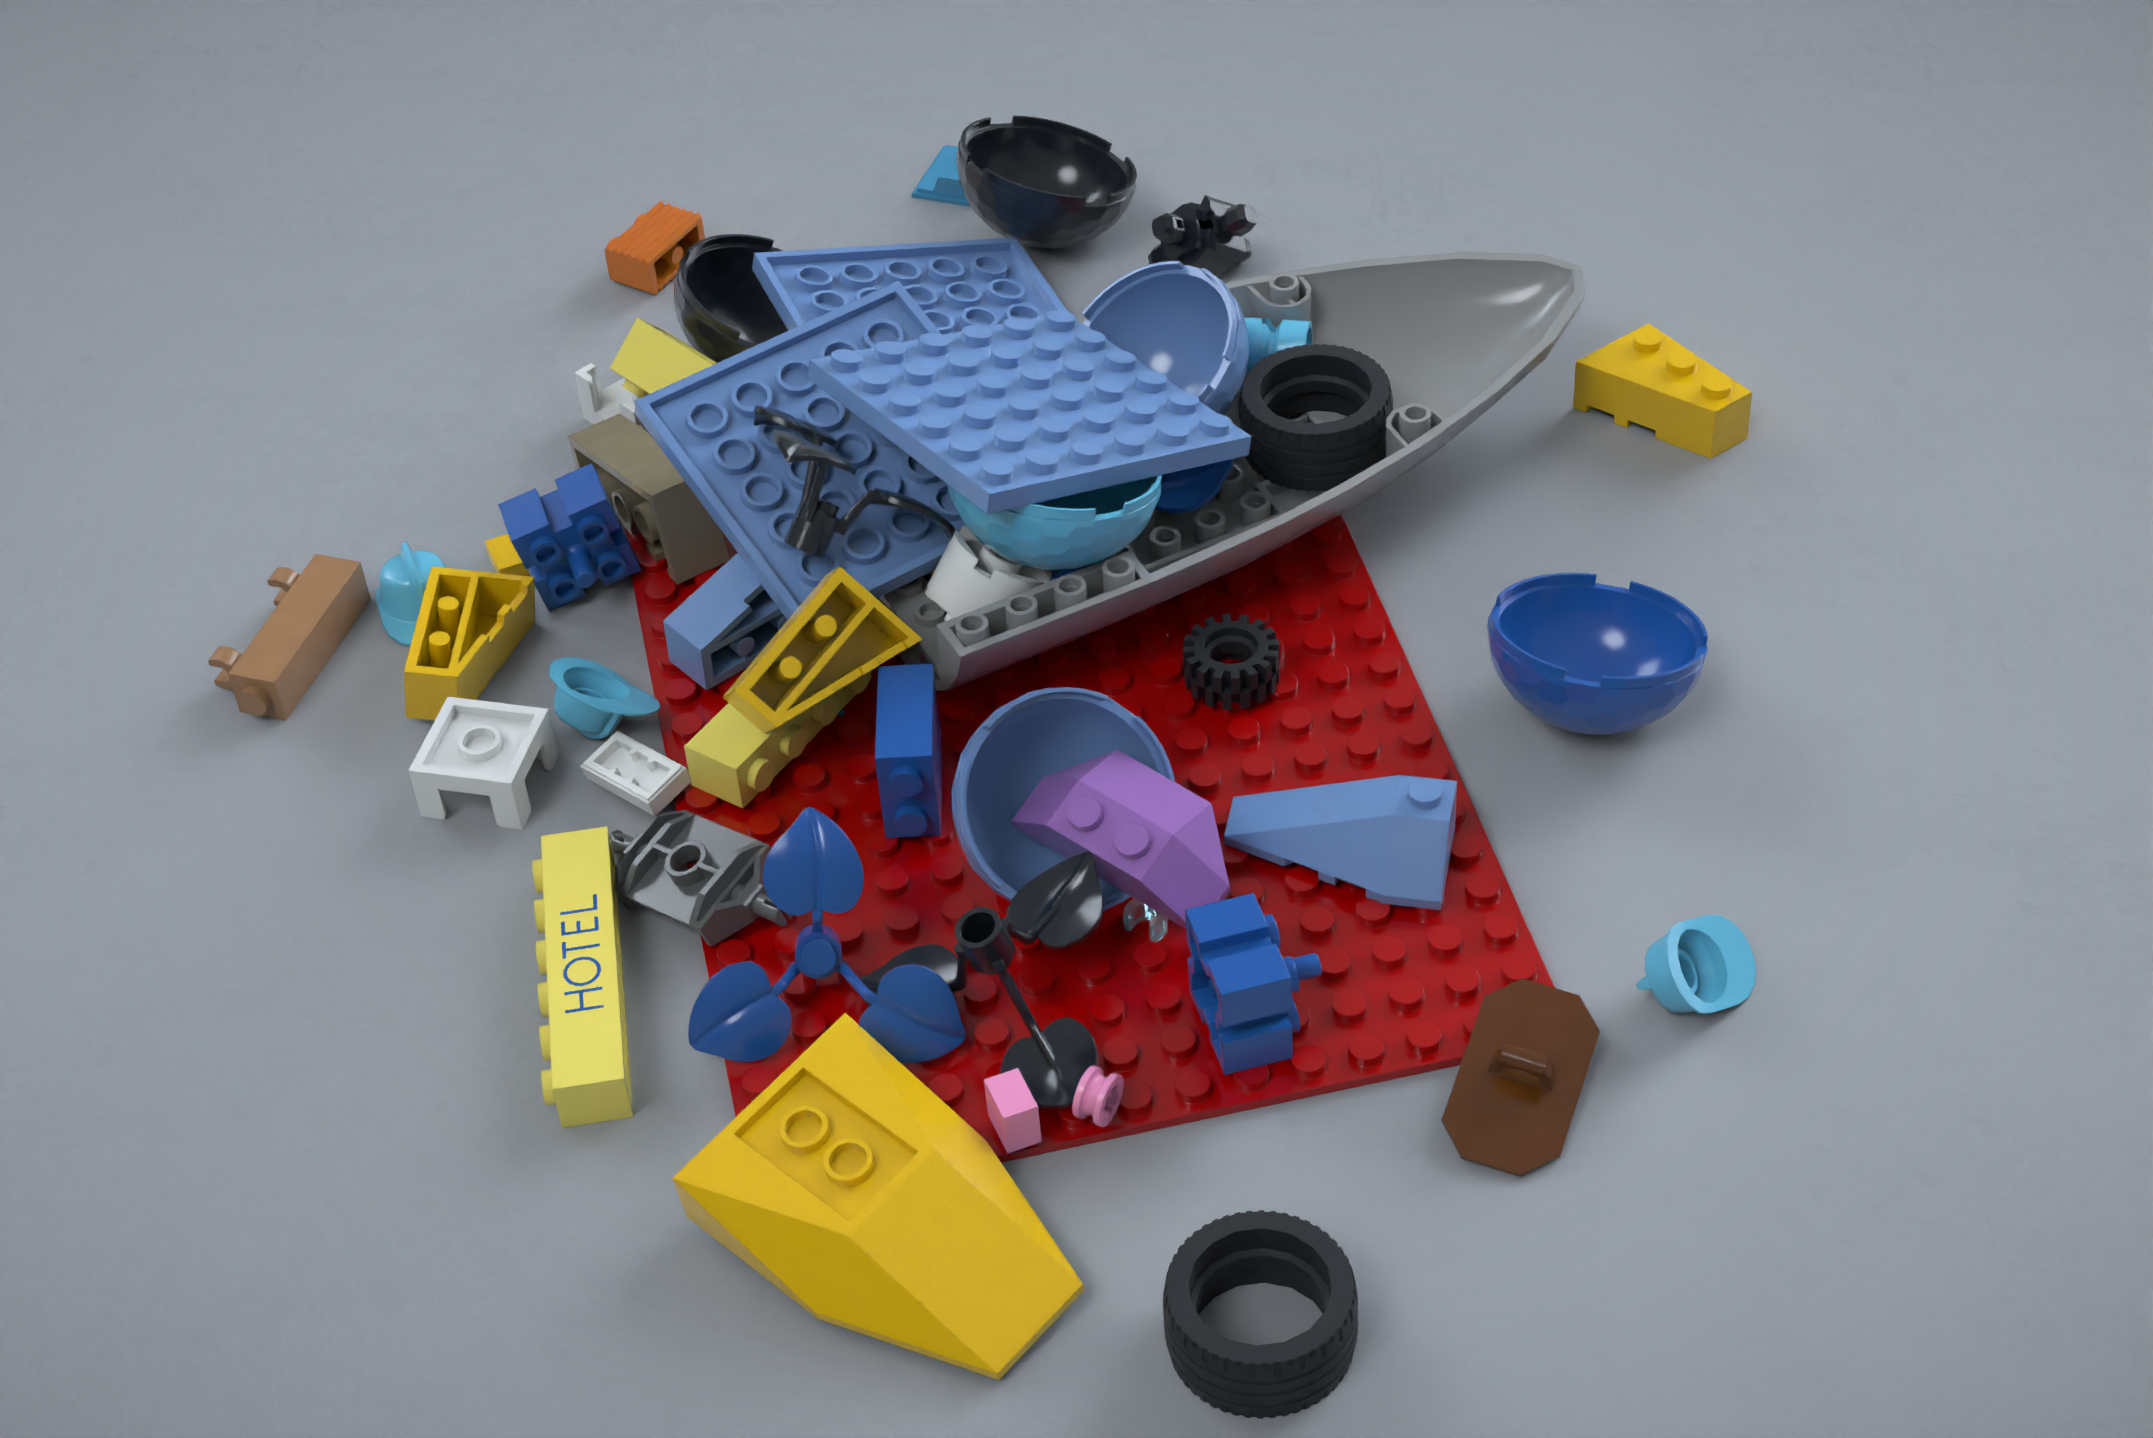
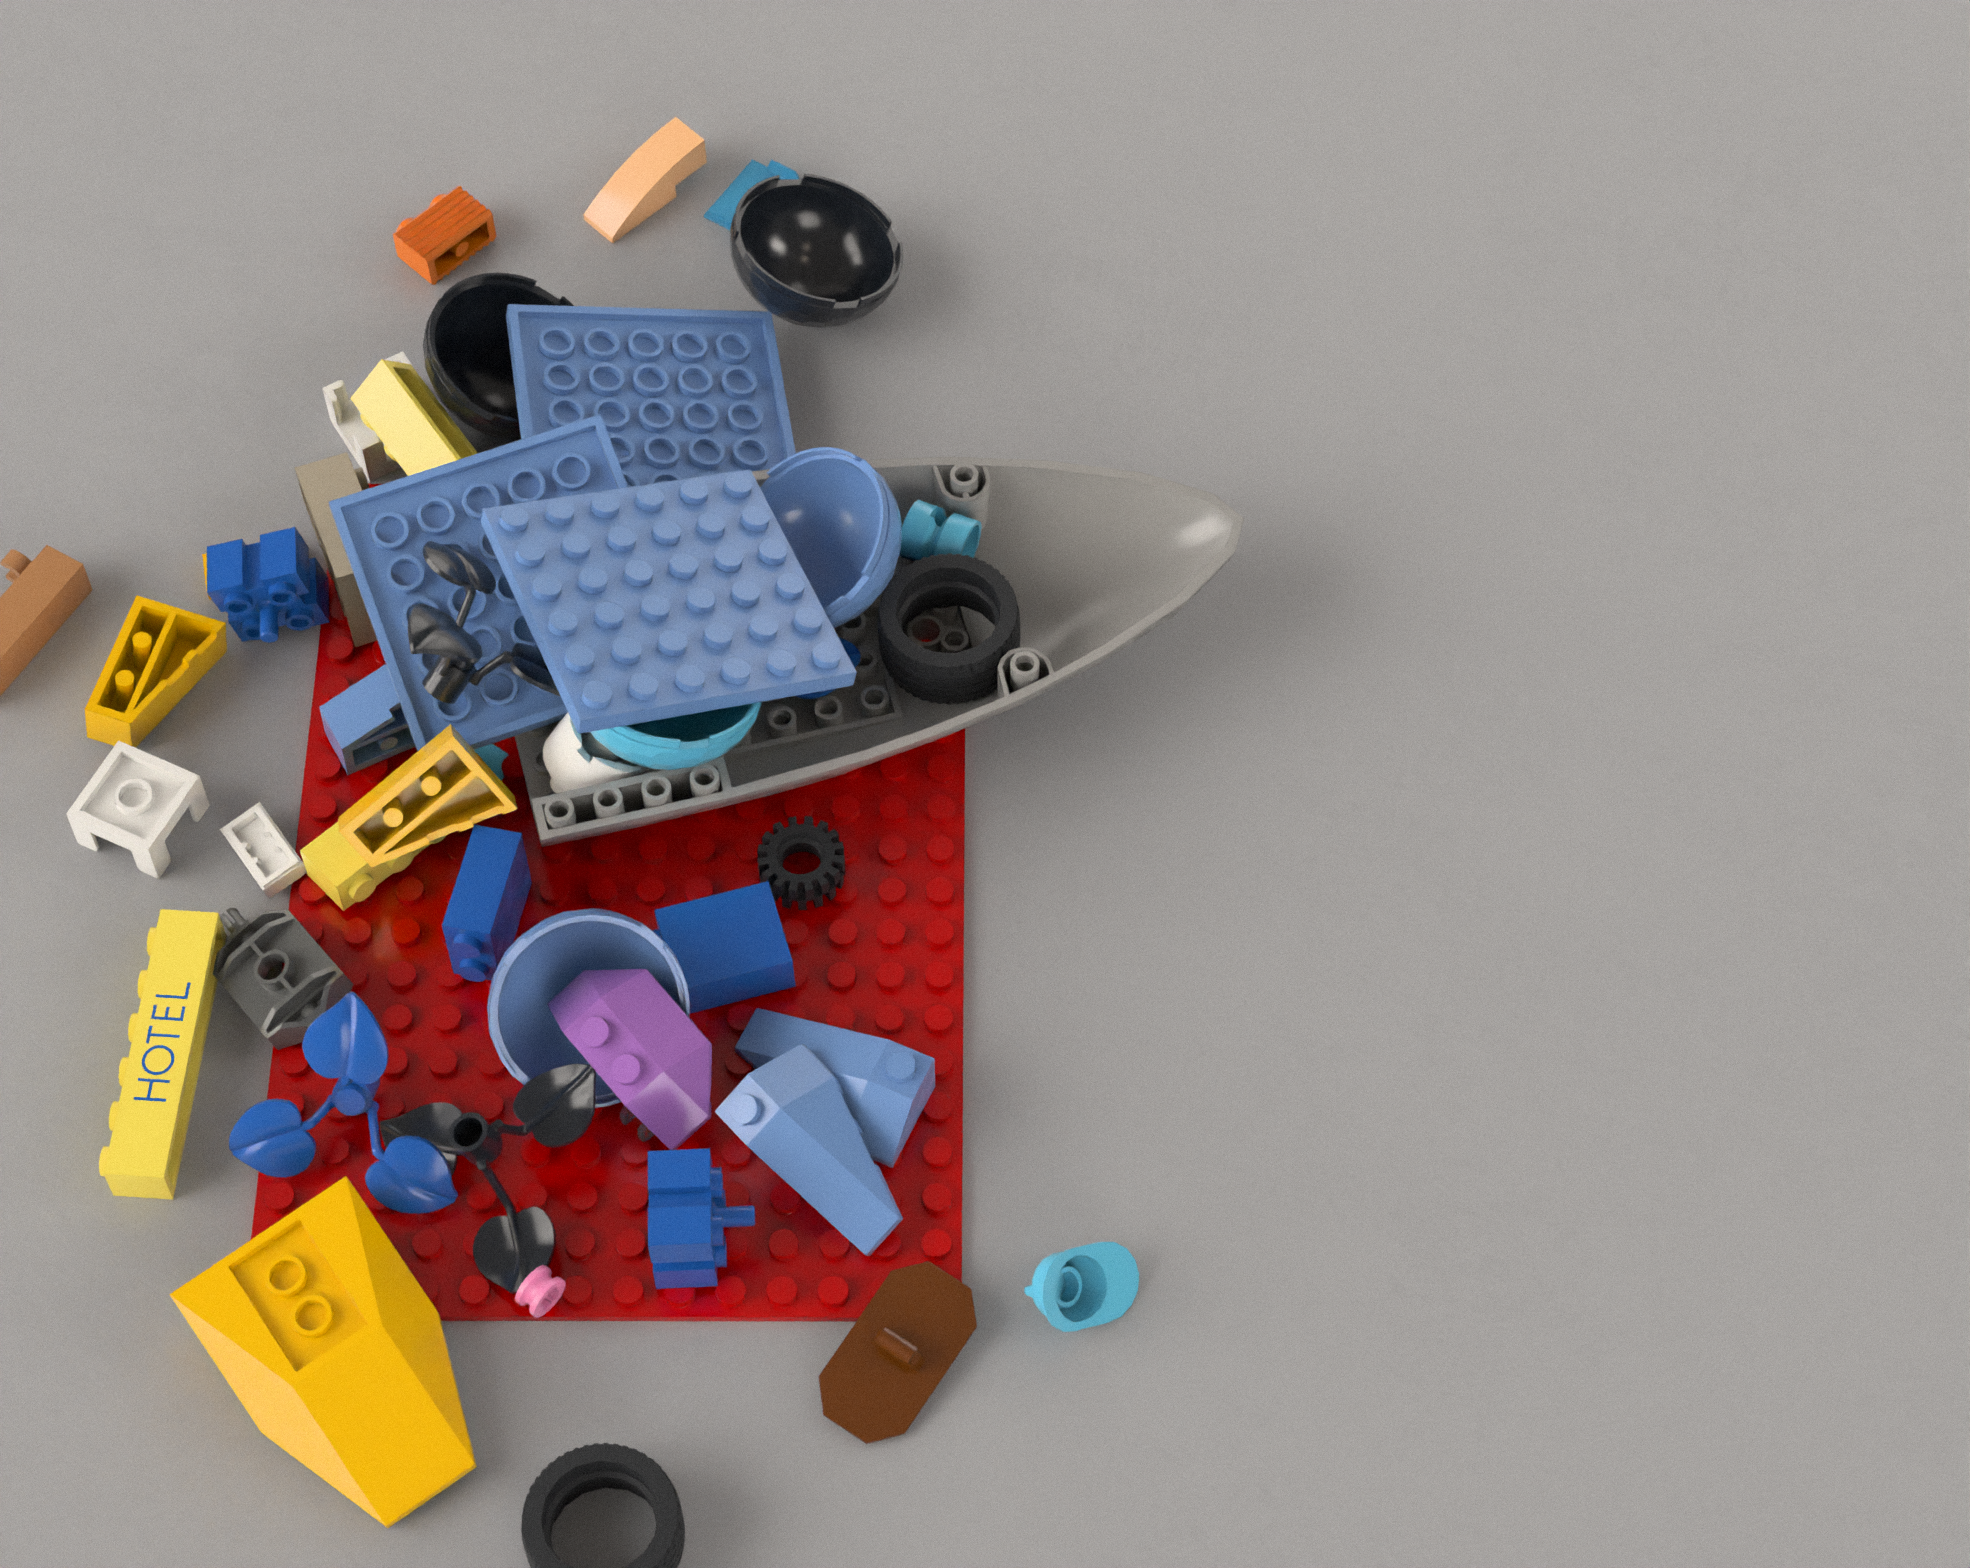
camera: 10 degrees right, 15 degrees up
medium azure piece [376,542,446,646] -> none
medium azure piece [548,657,660,739] -> none
bright pink piece [984,1068,1042,1154] -> none
black piece [1148,195,1258,275] -> none
blue piece [1487,573,1708,735] -> none
yellow wedge [1573,323,1752,459] -> none
none -> light nougat slope [583,117,707,244]
none -> blue brick [652,881,796,1014]
none -> medium blue wedge [714,1044,903,1256]

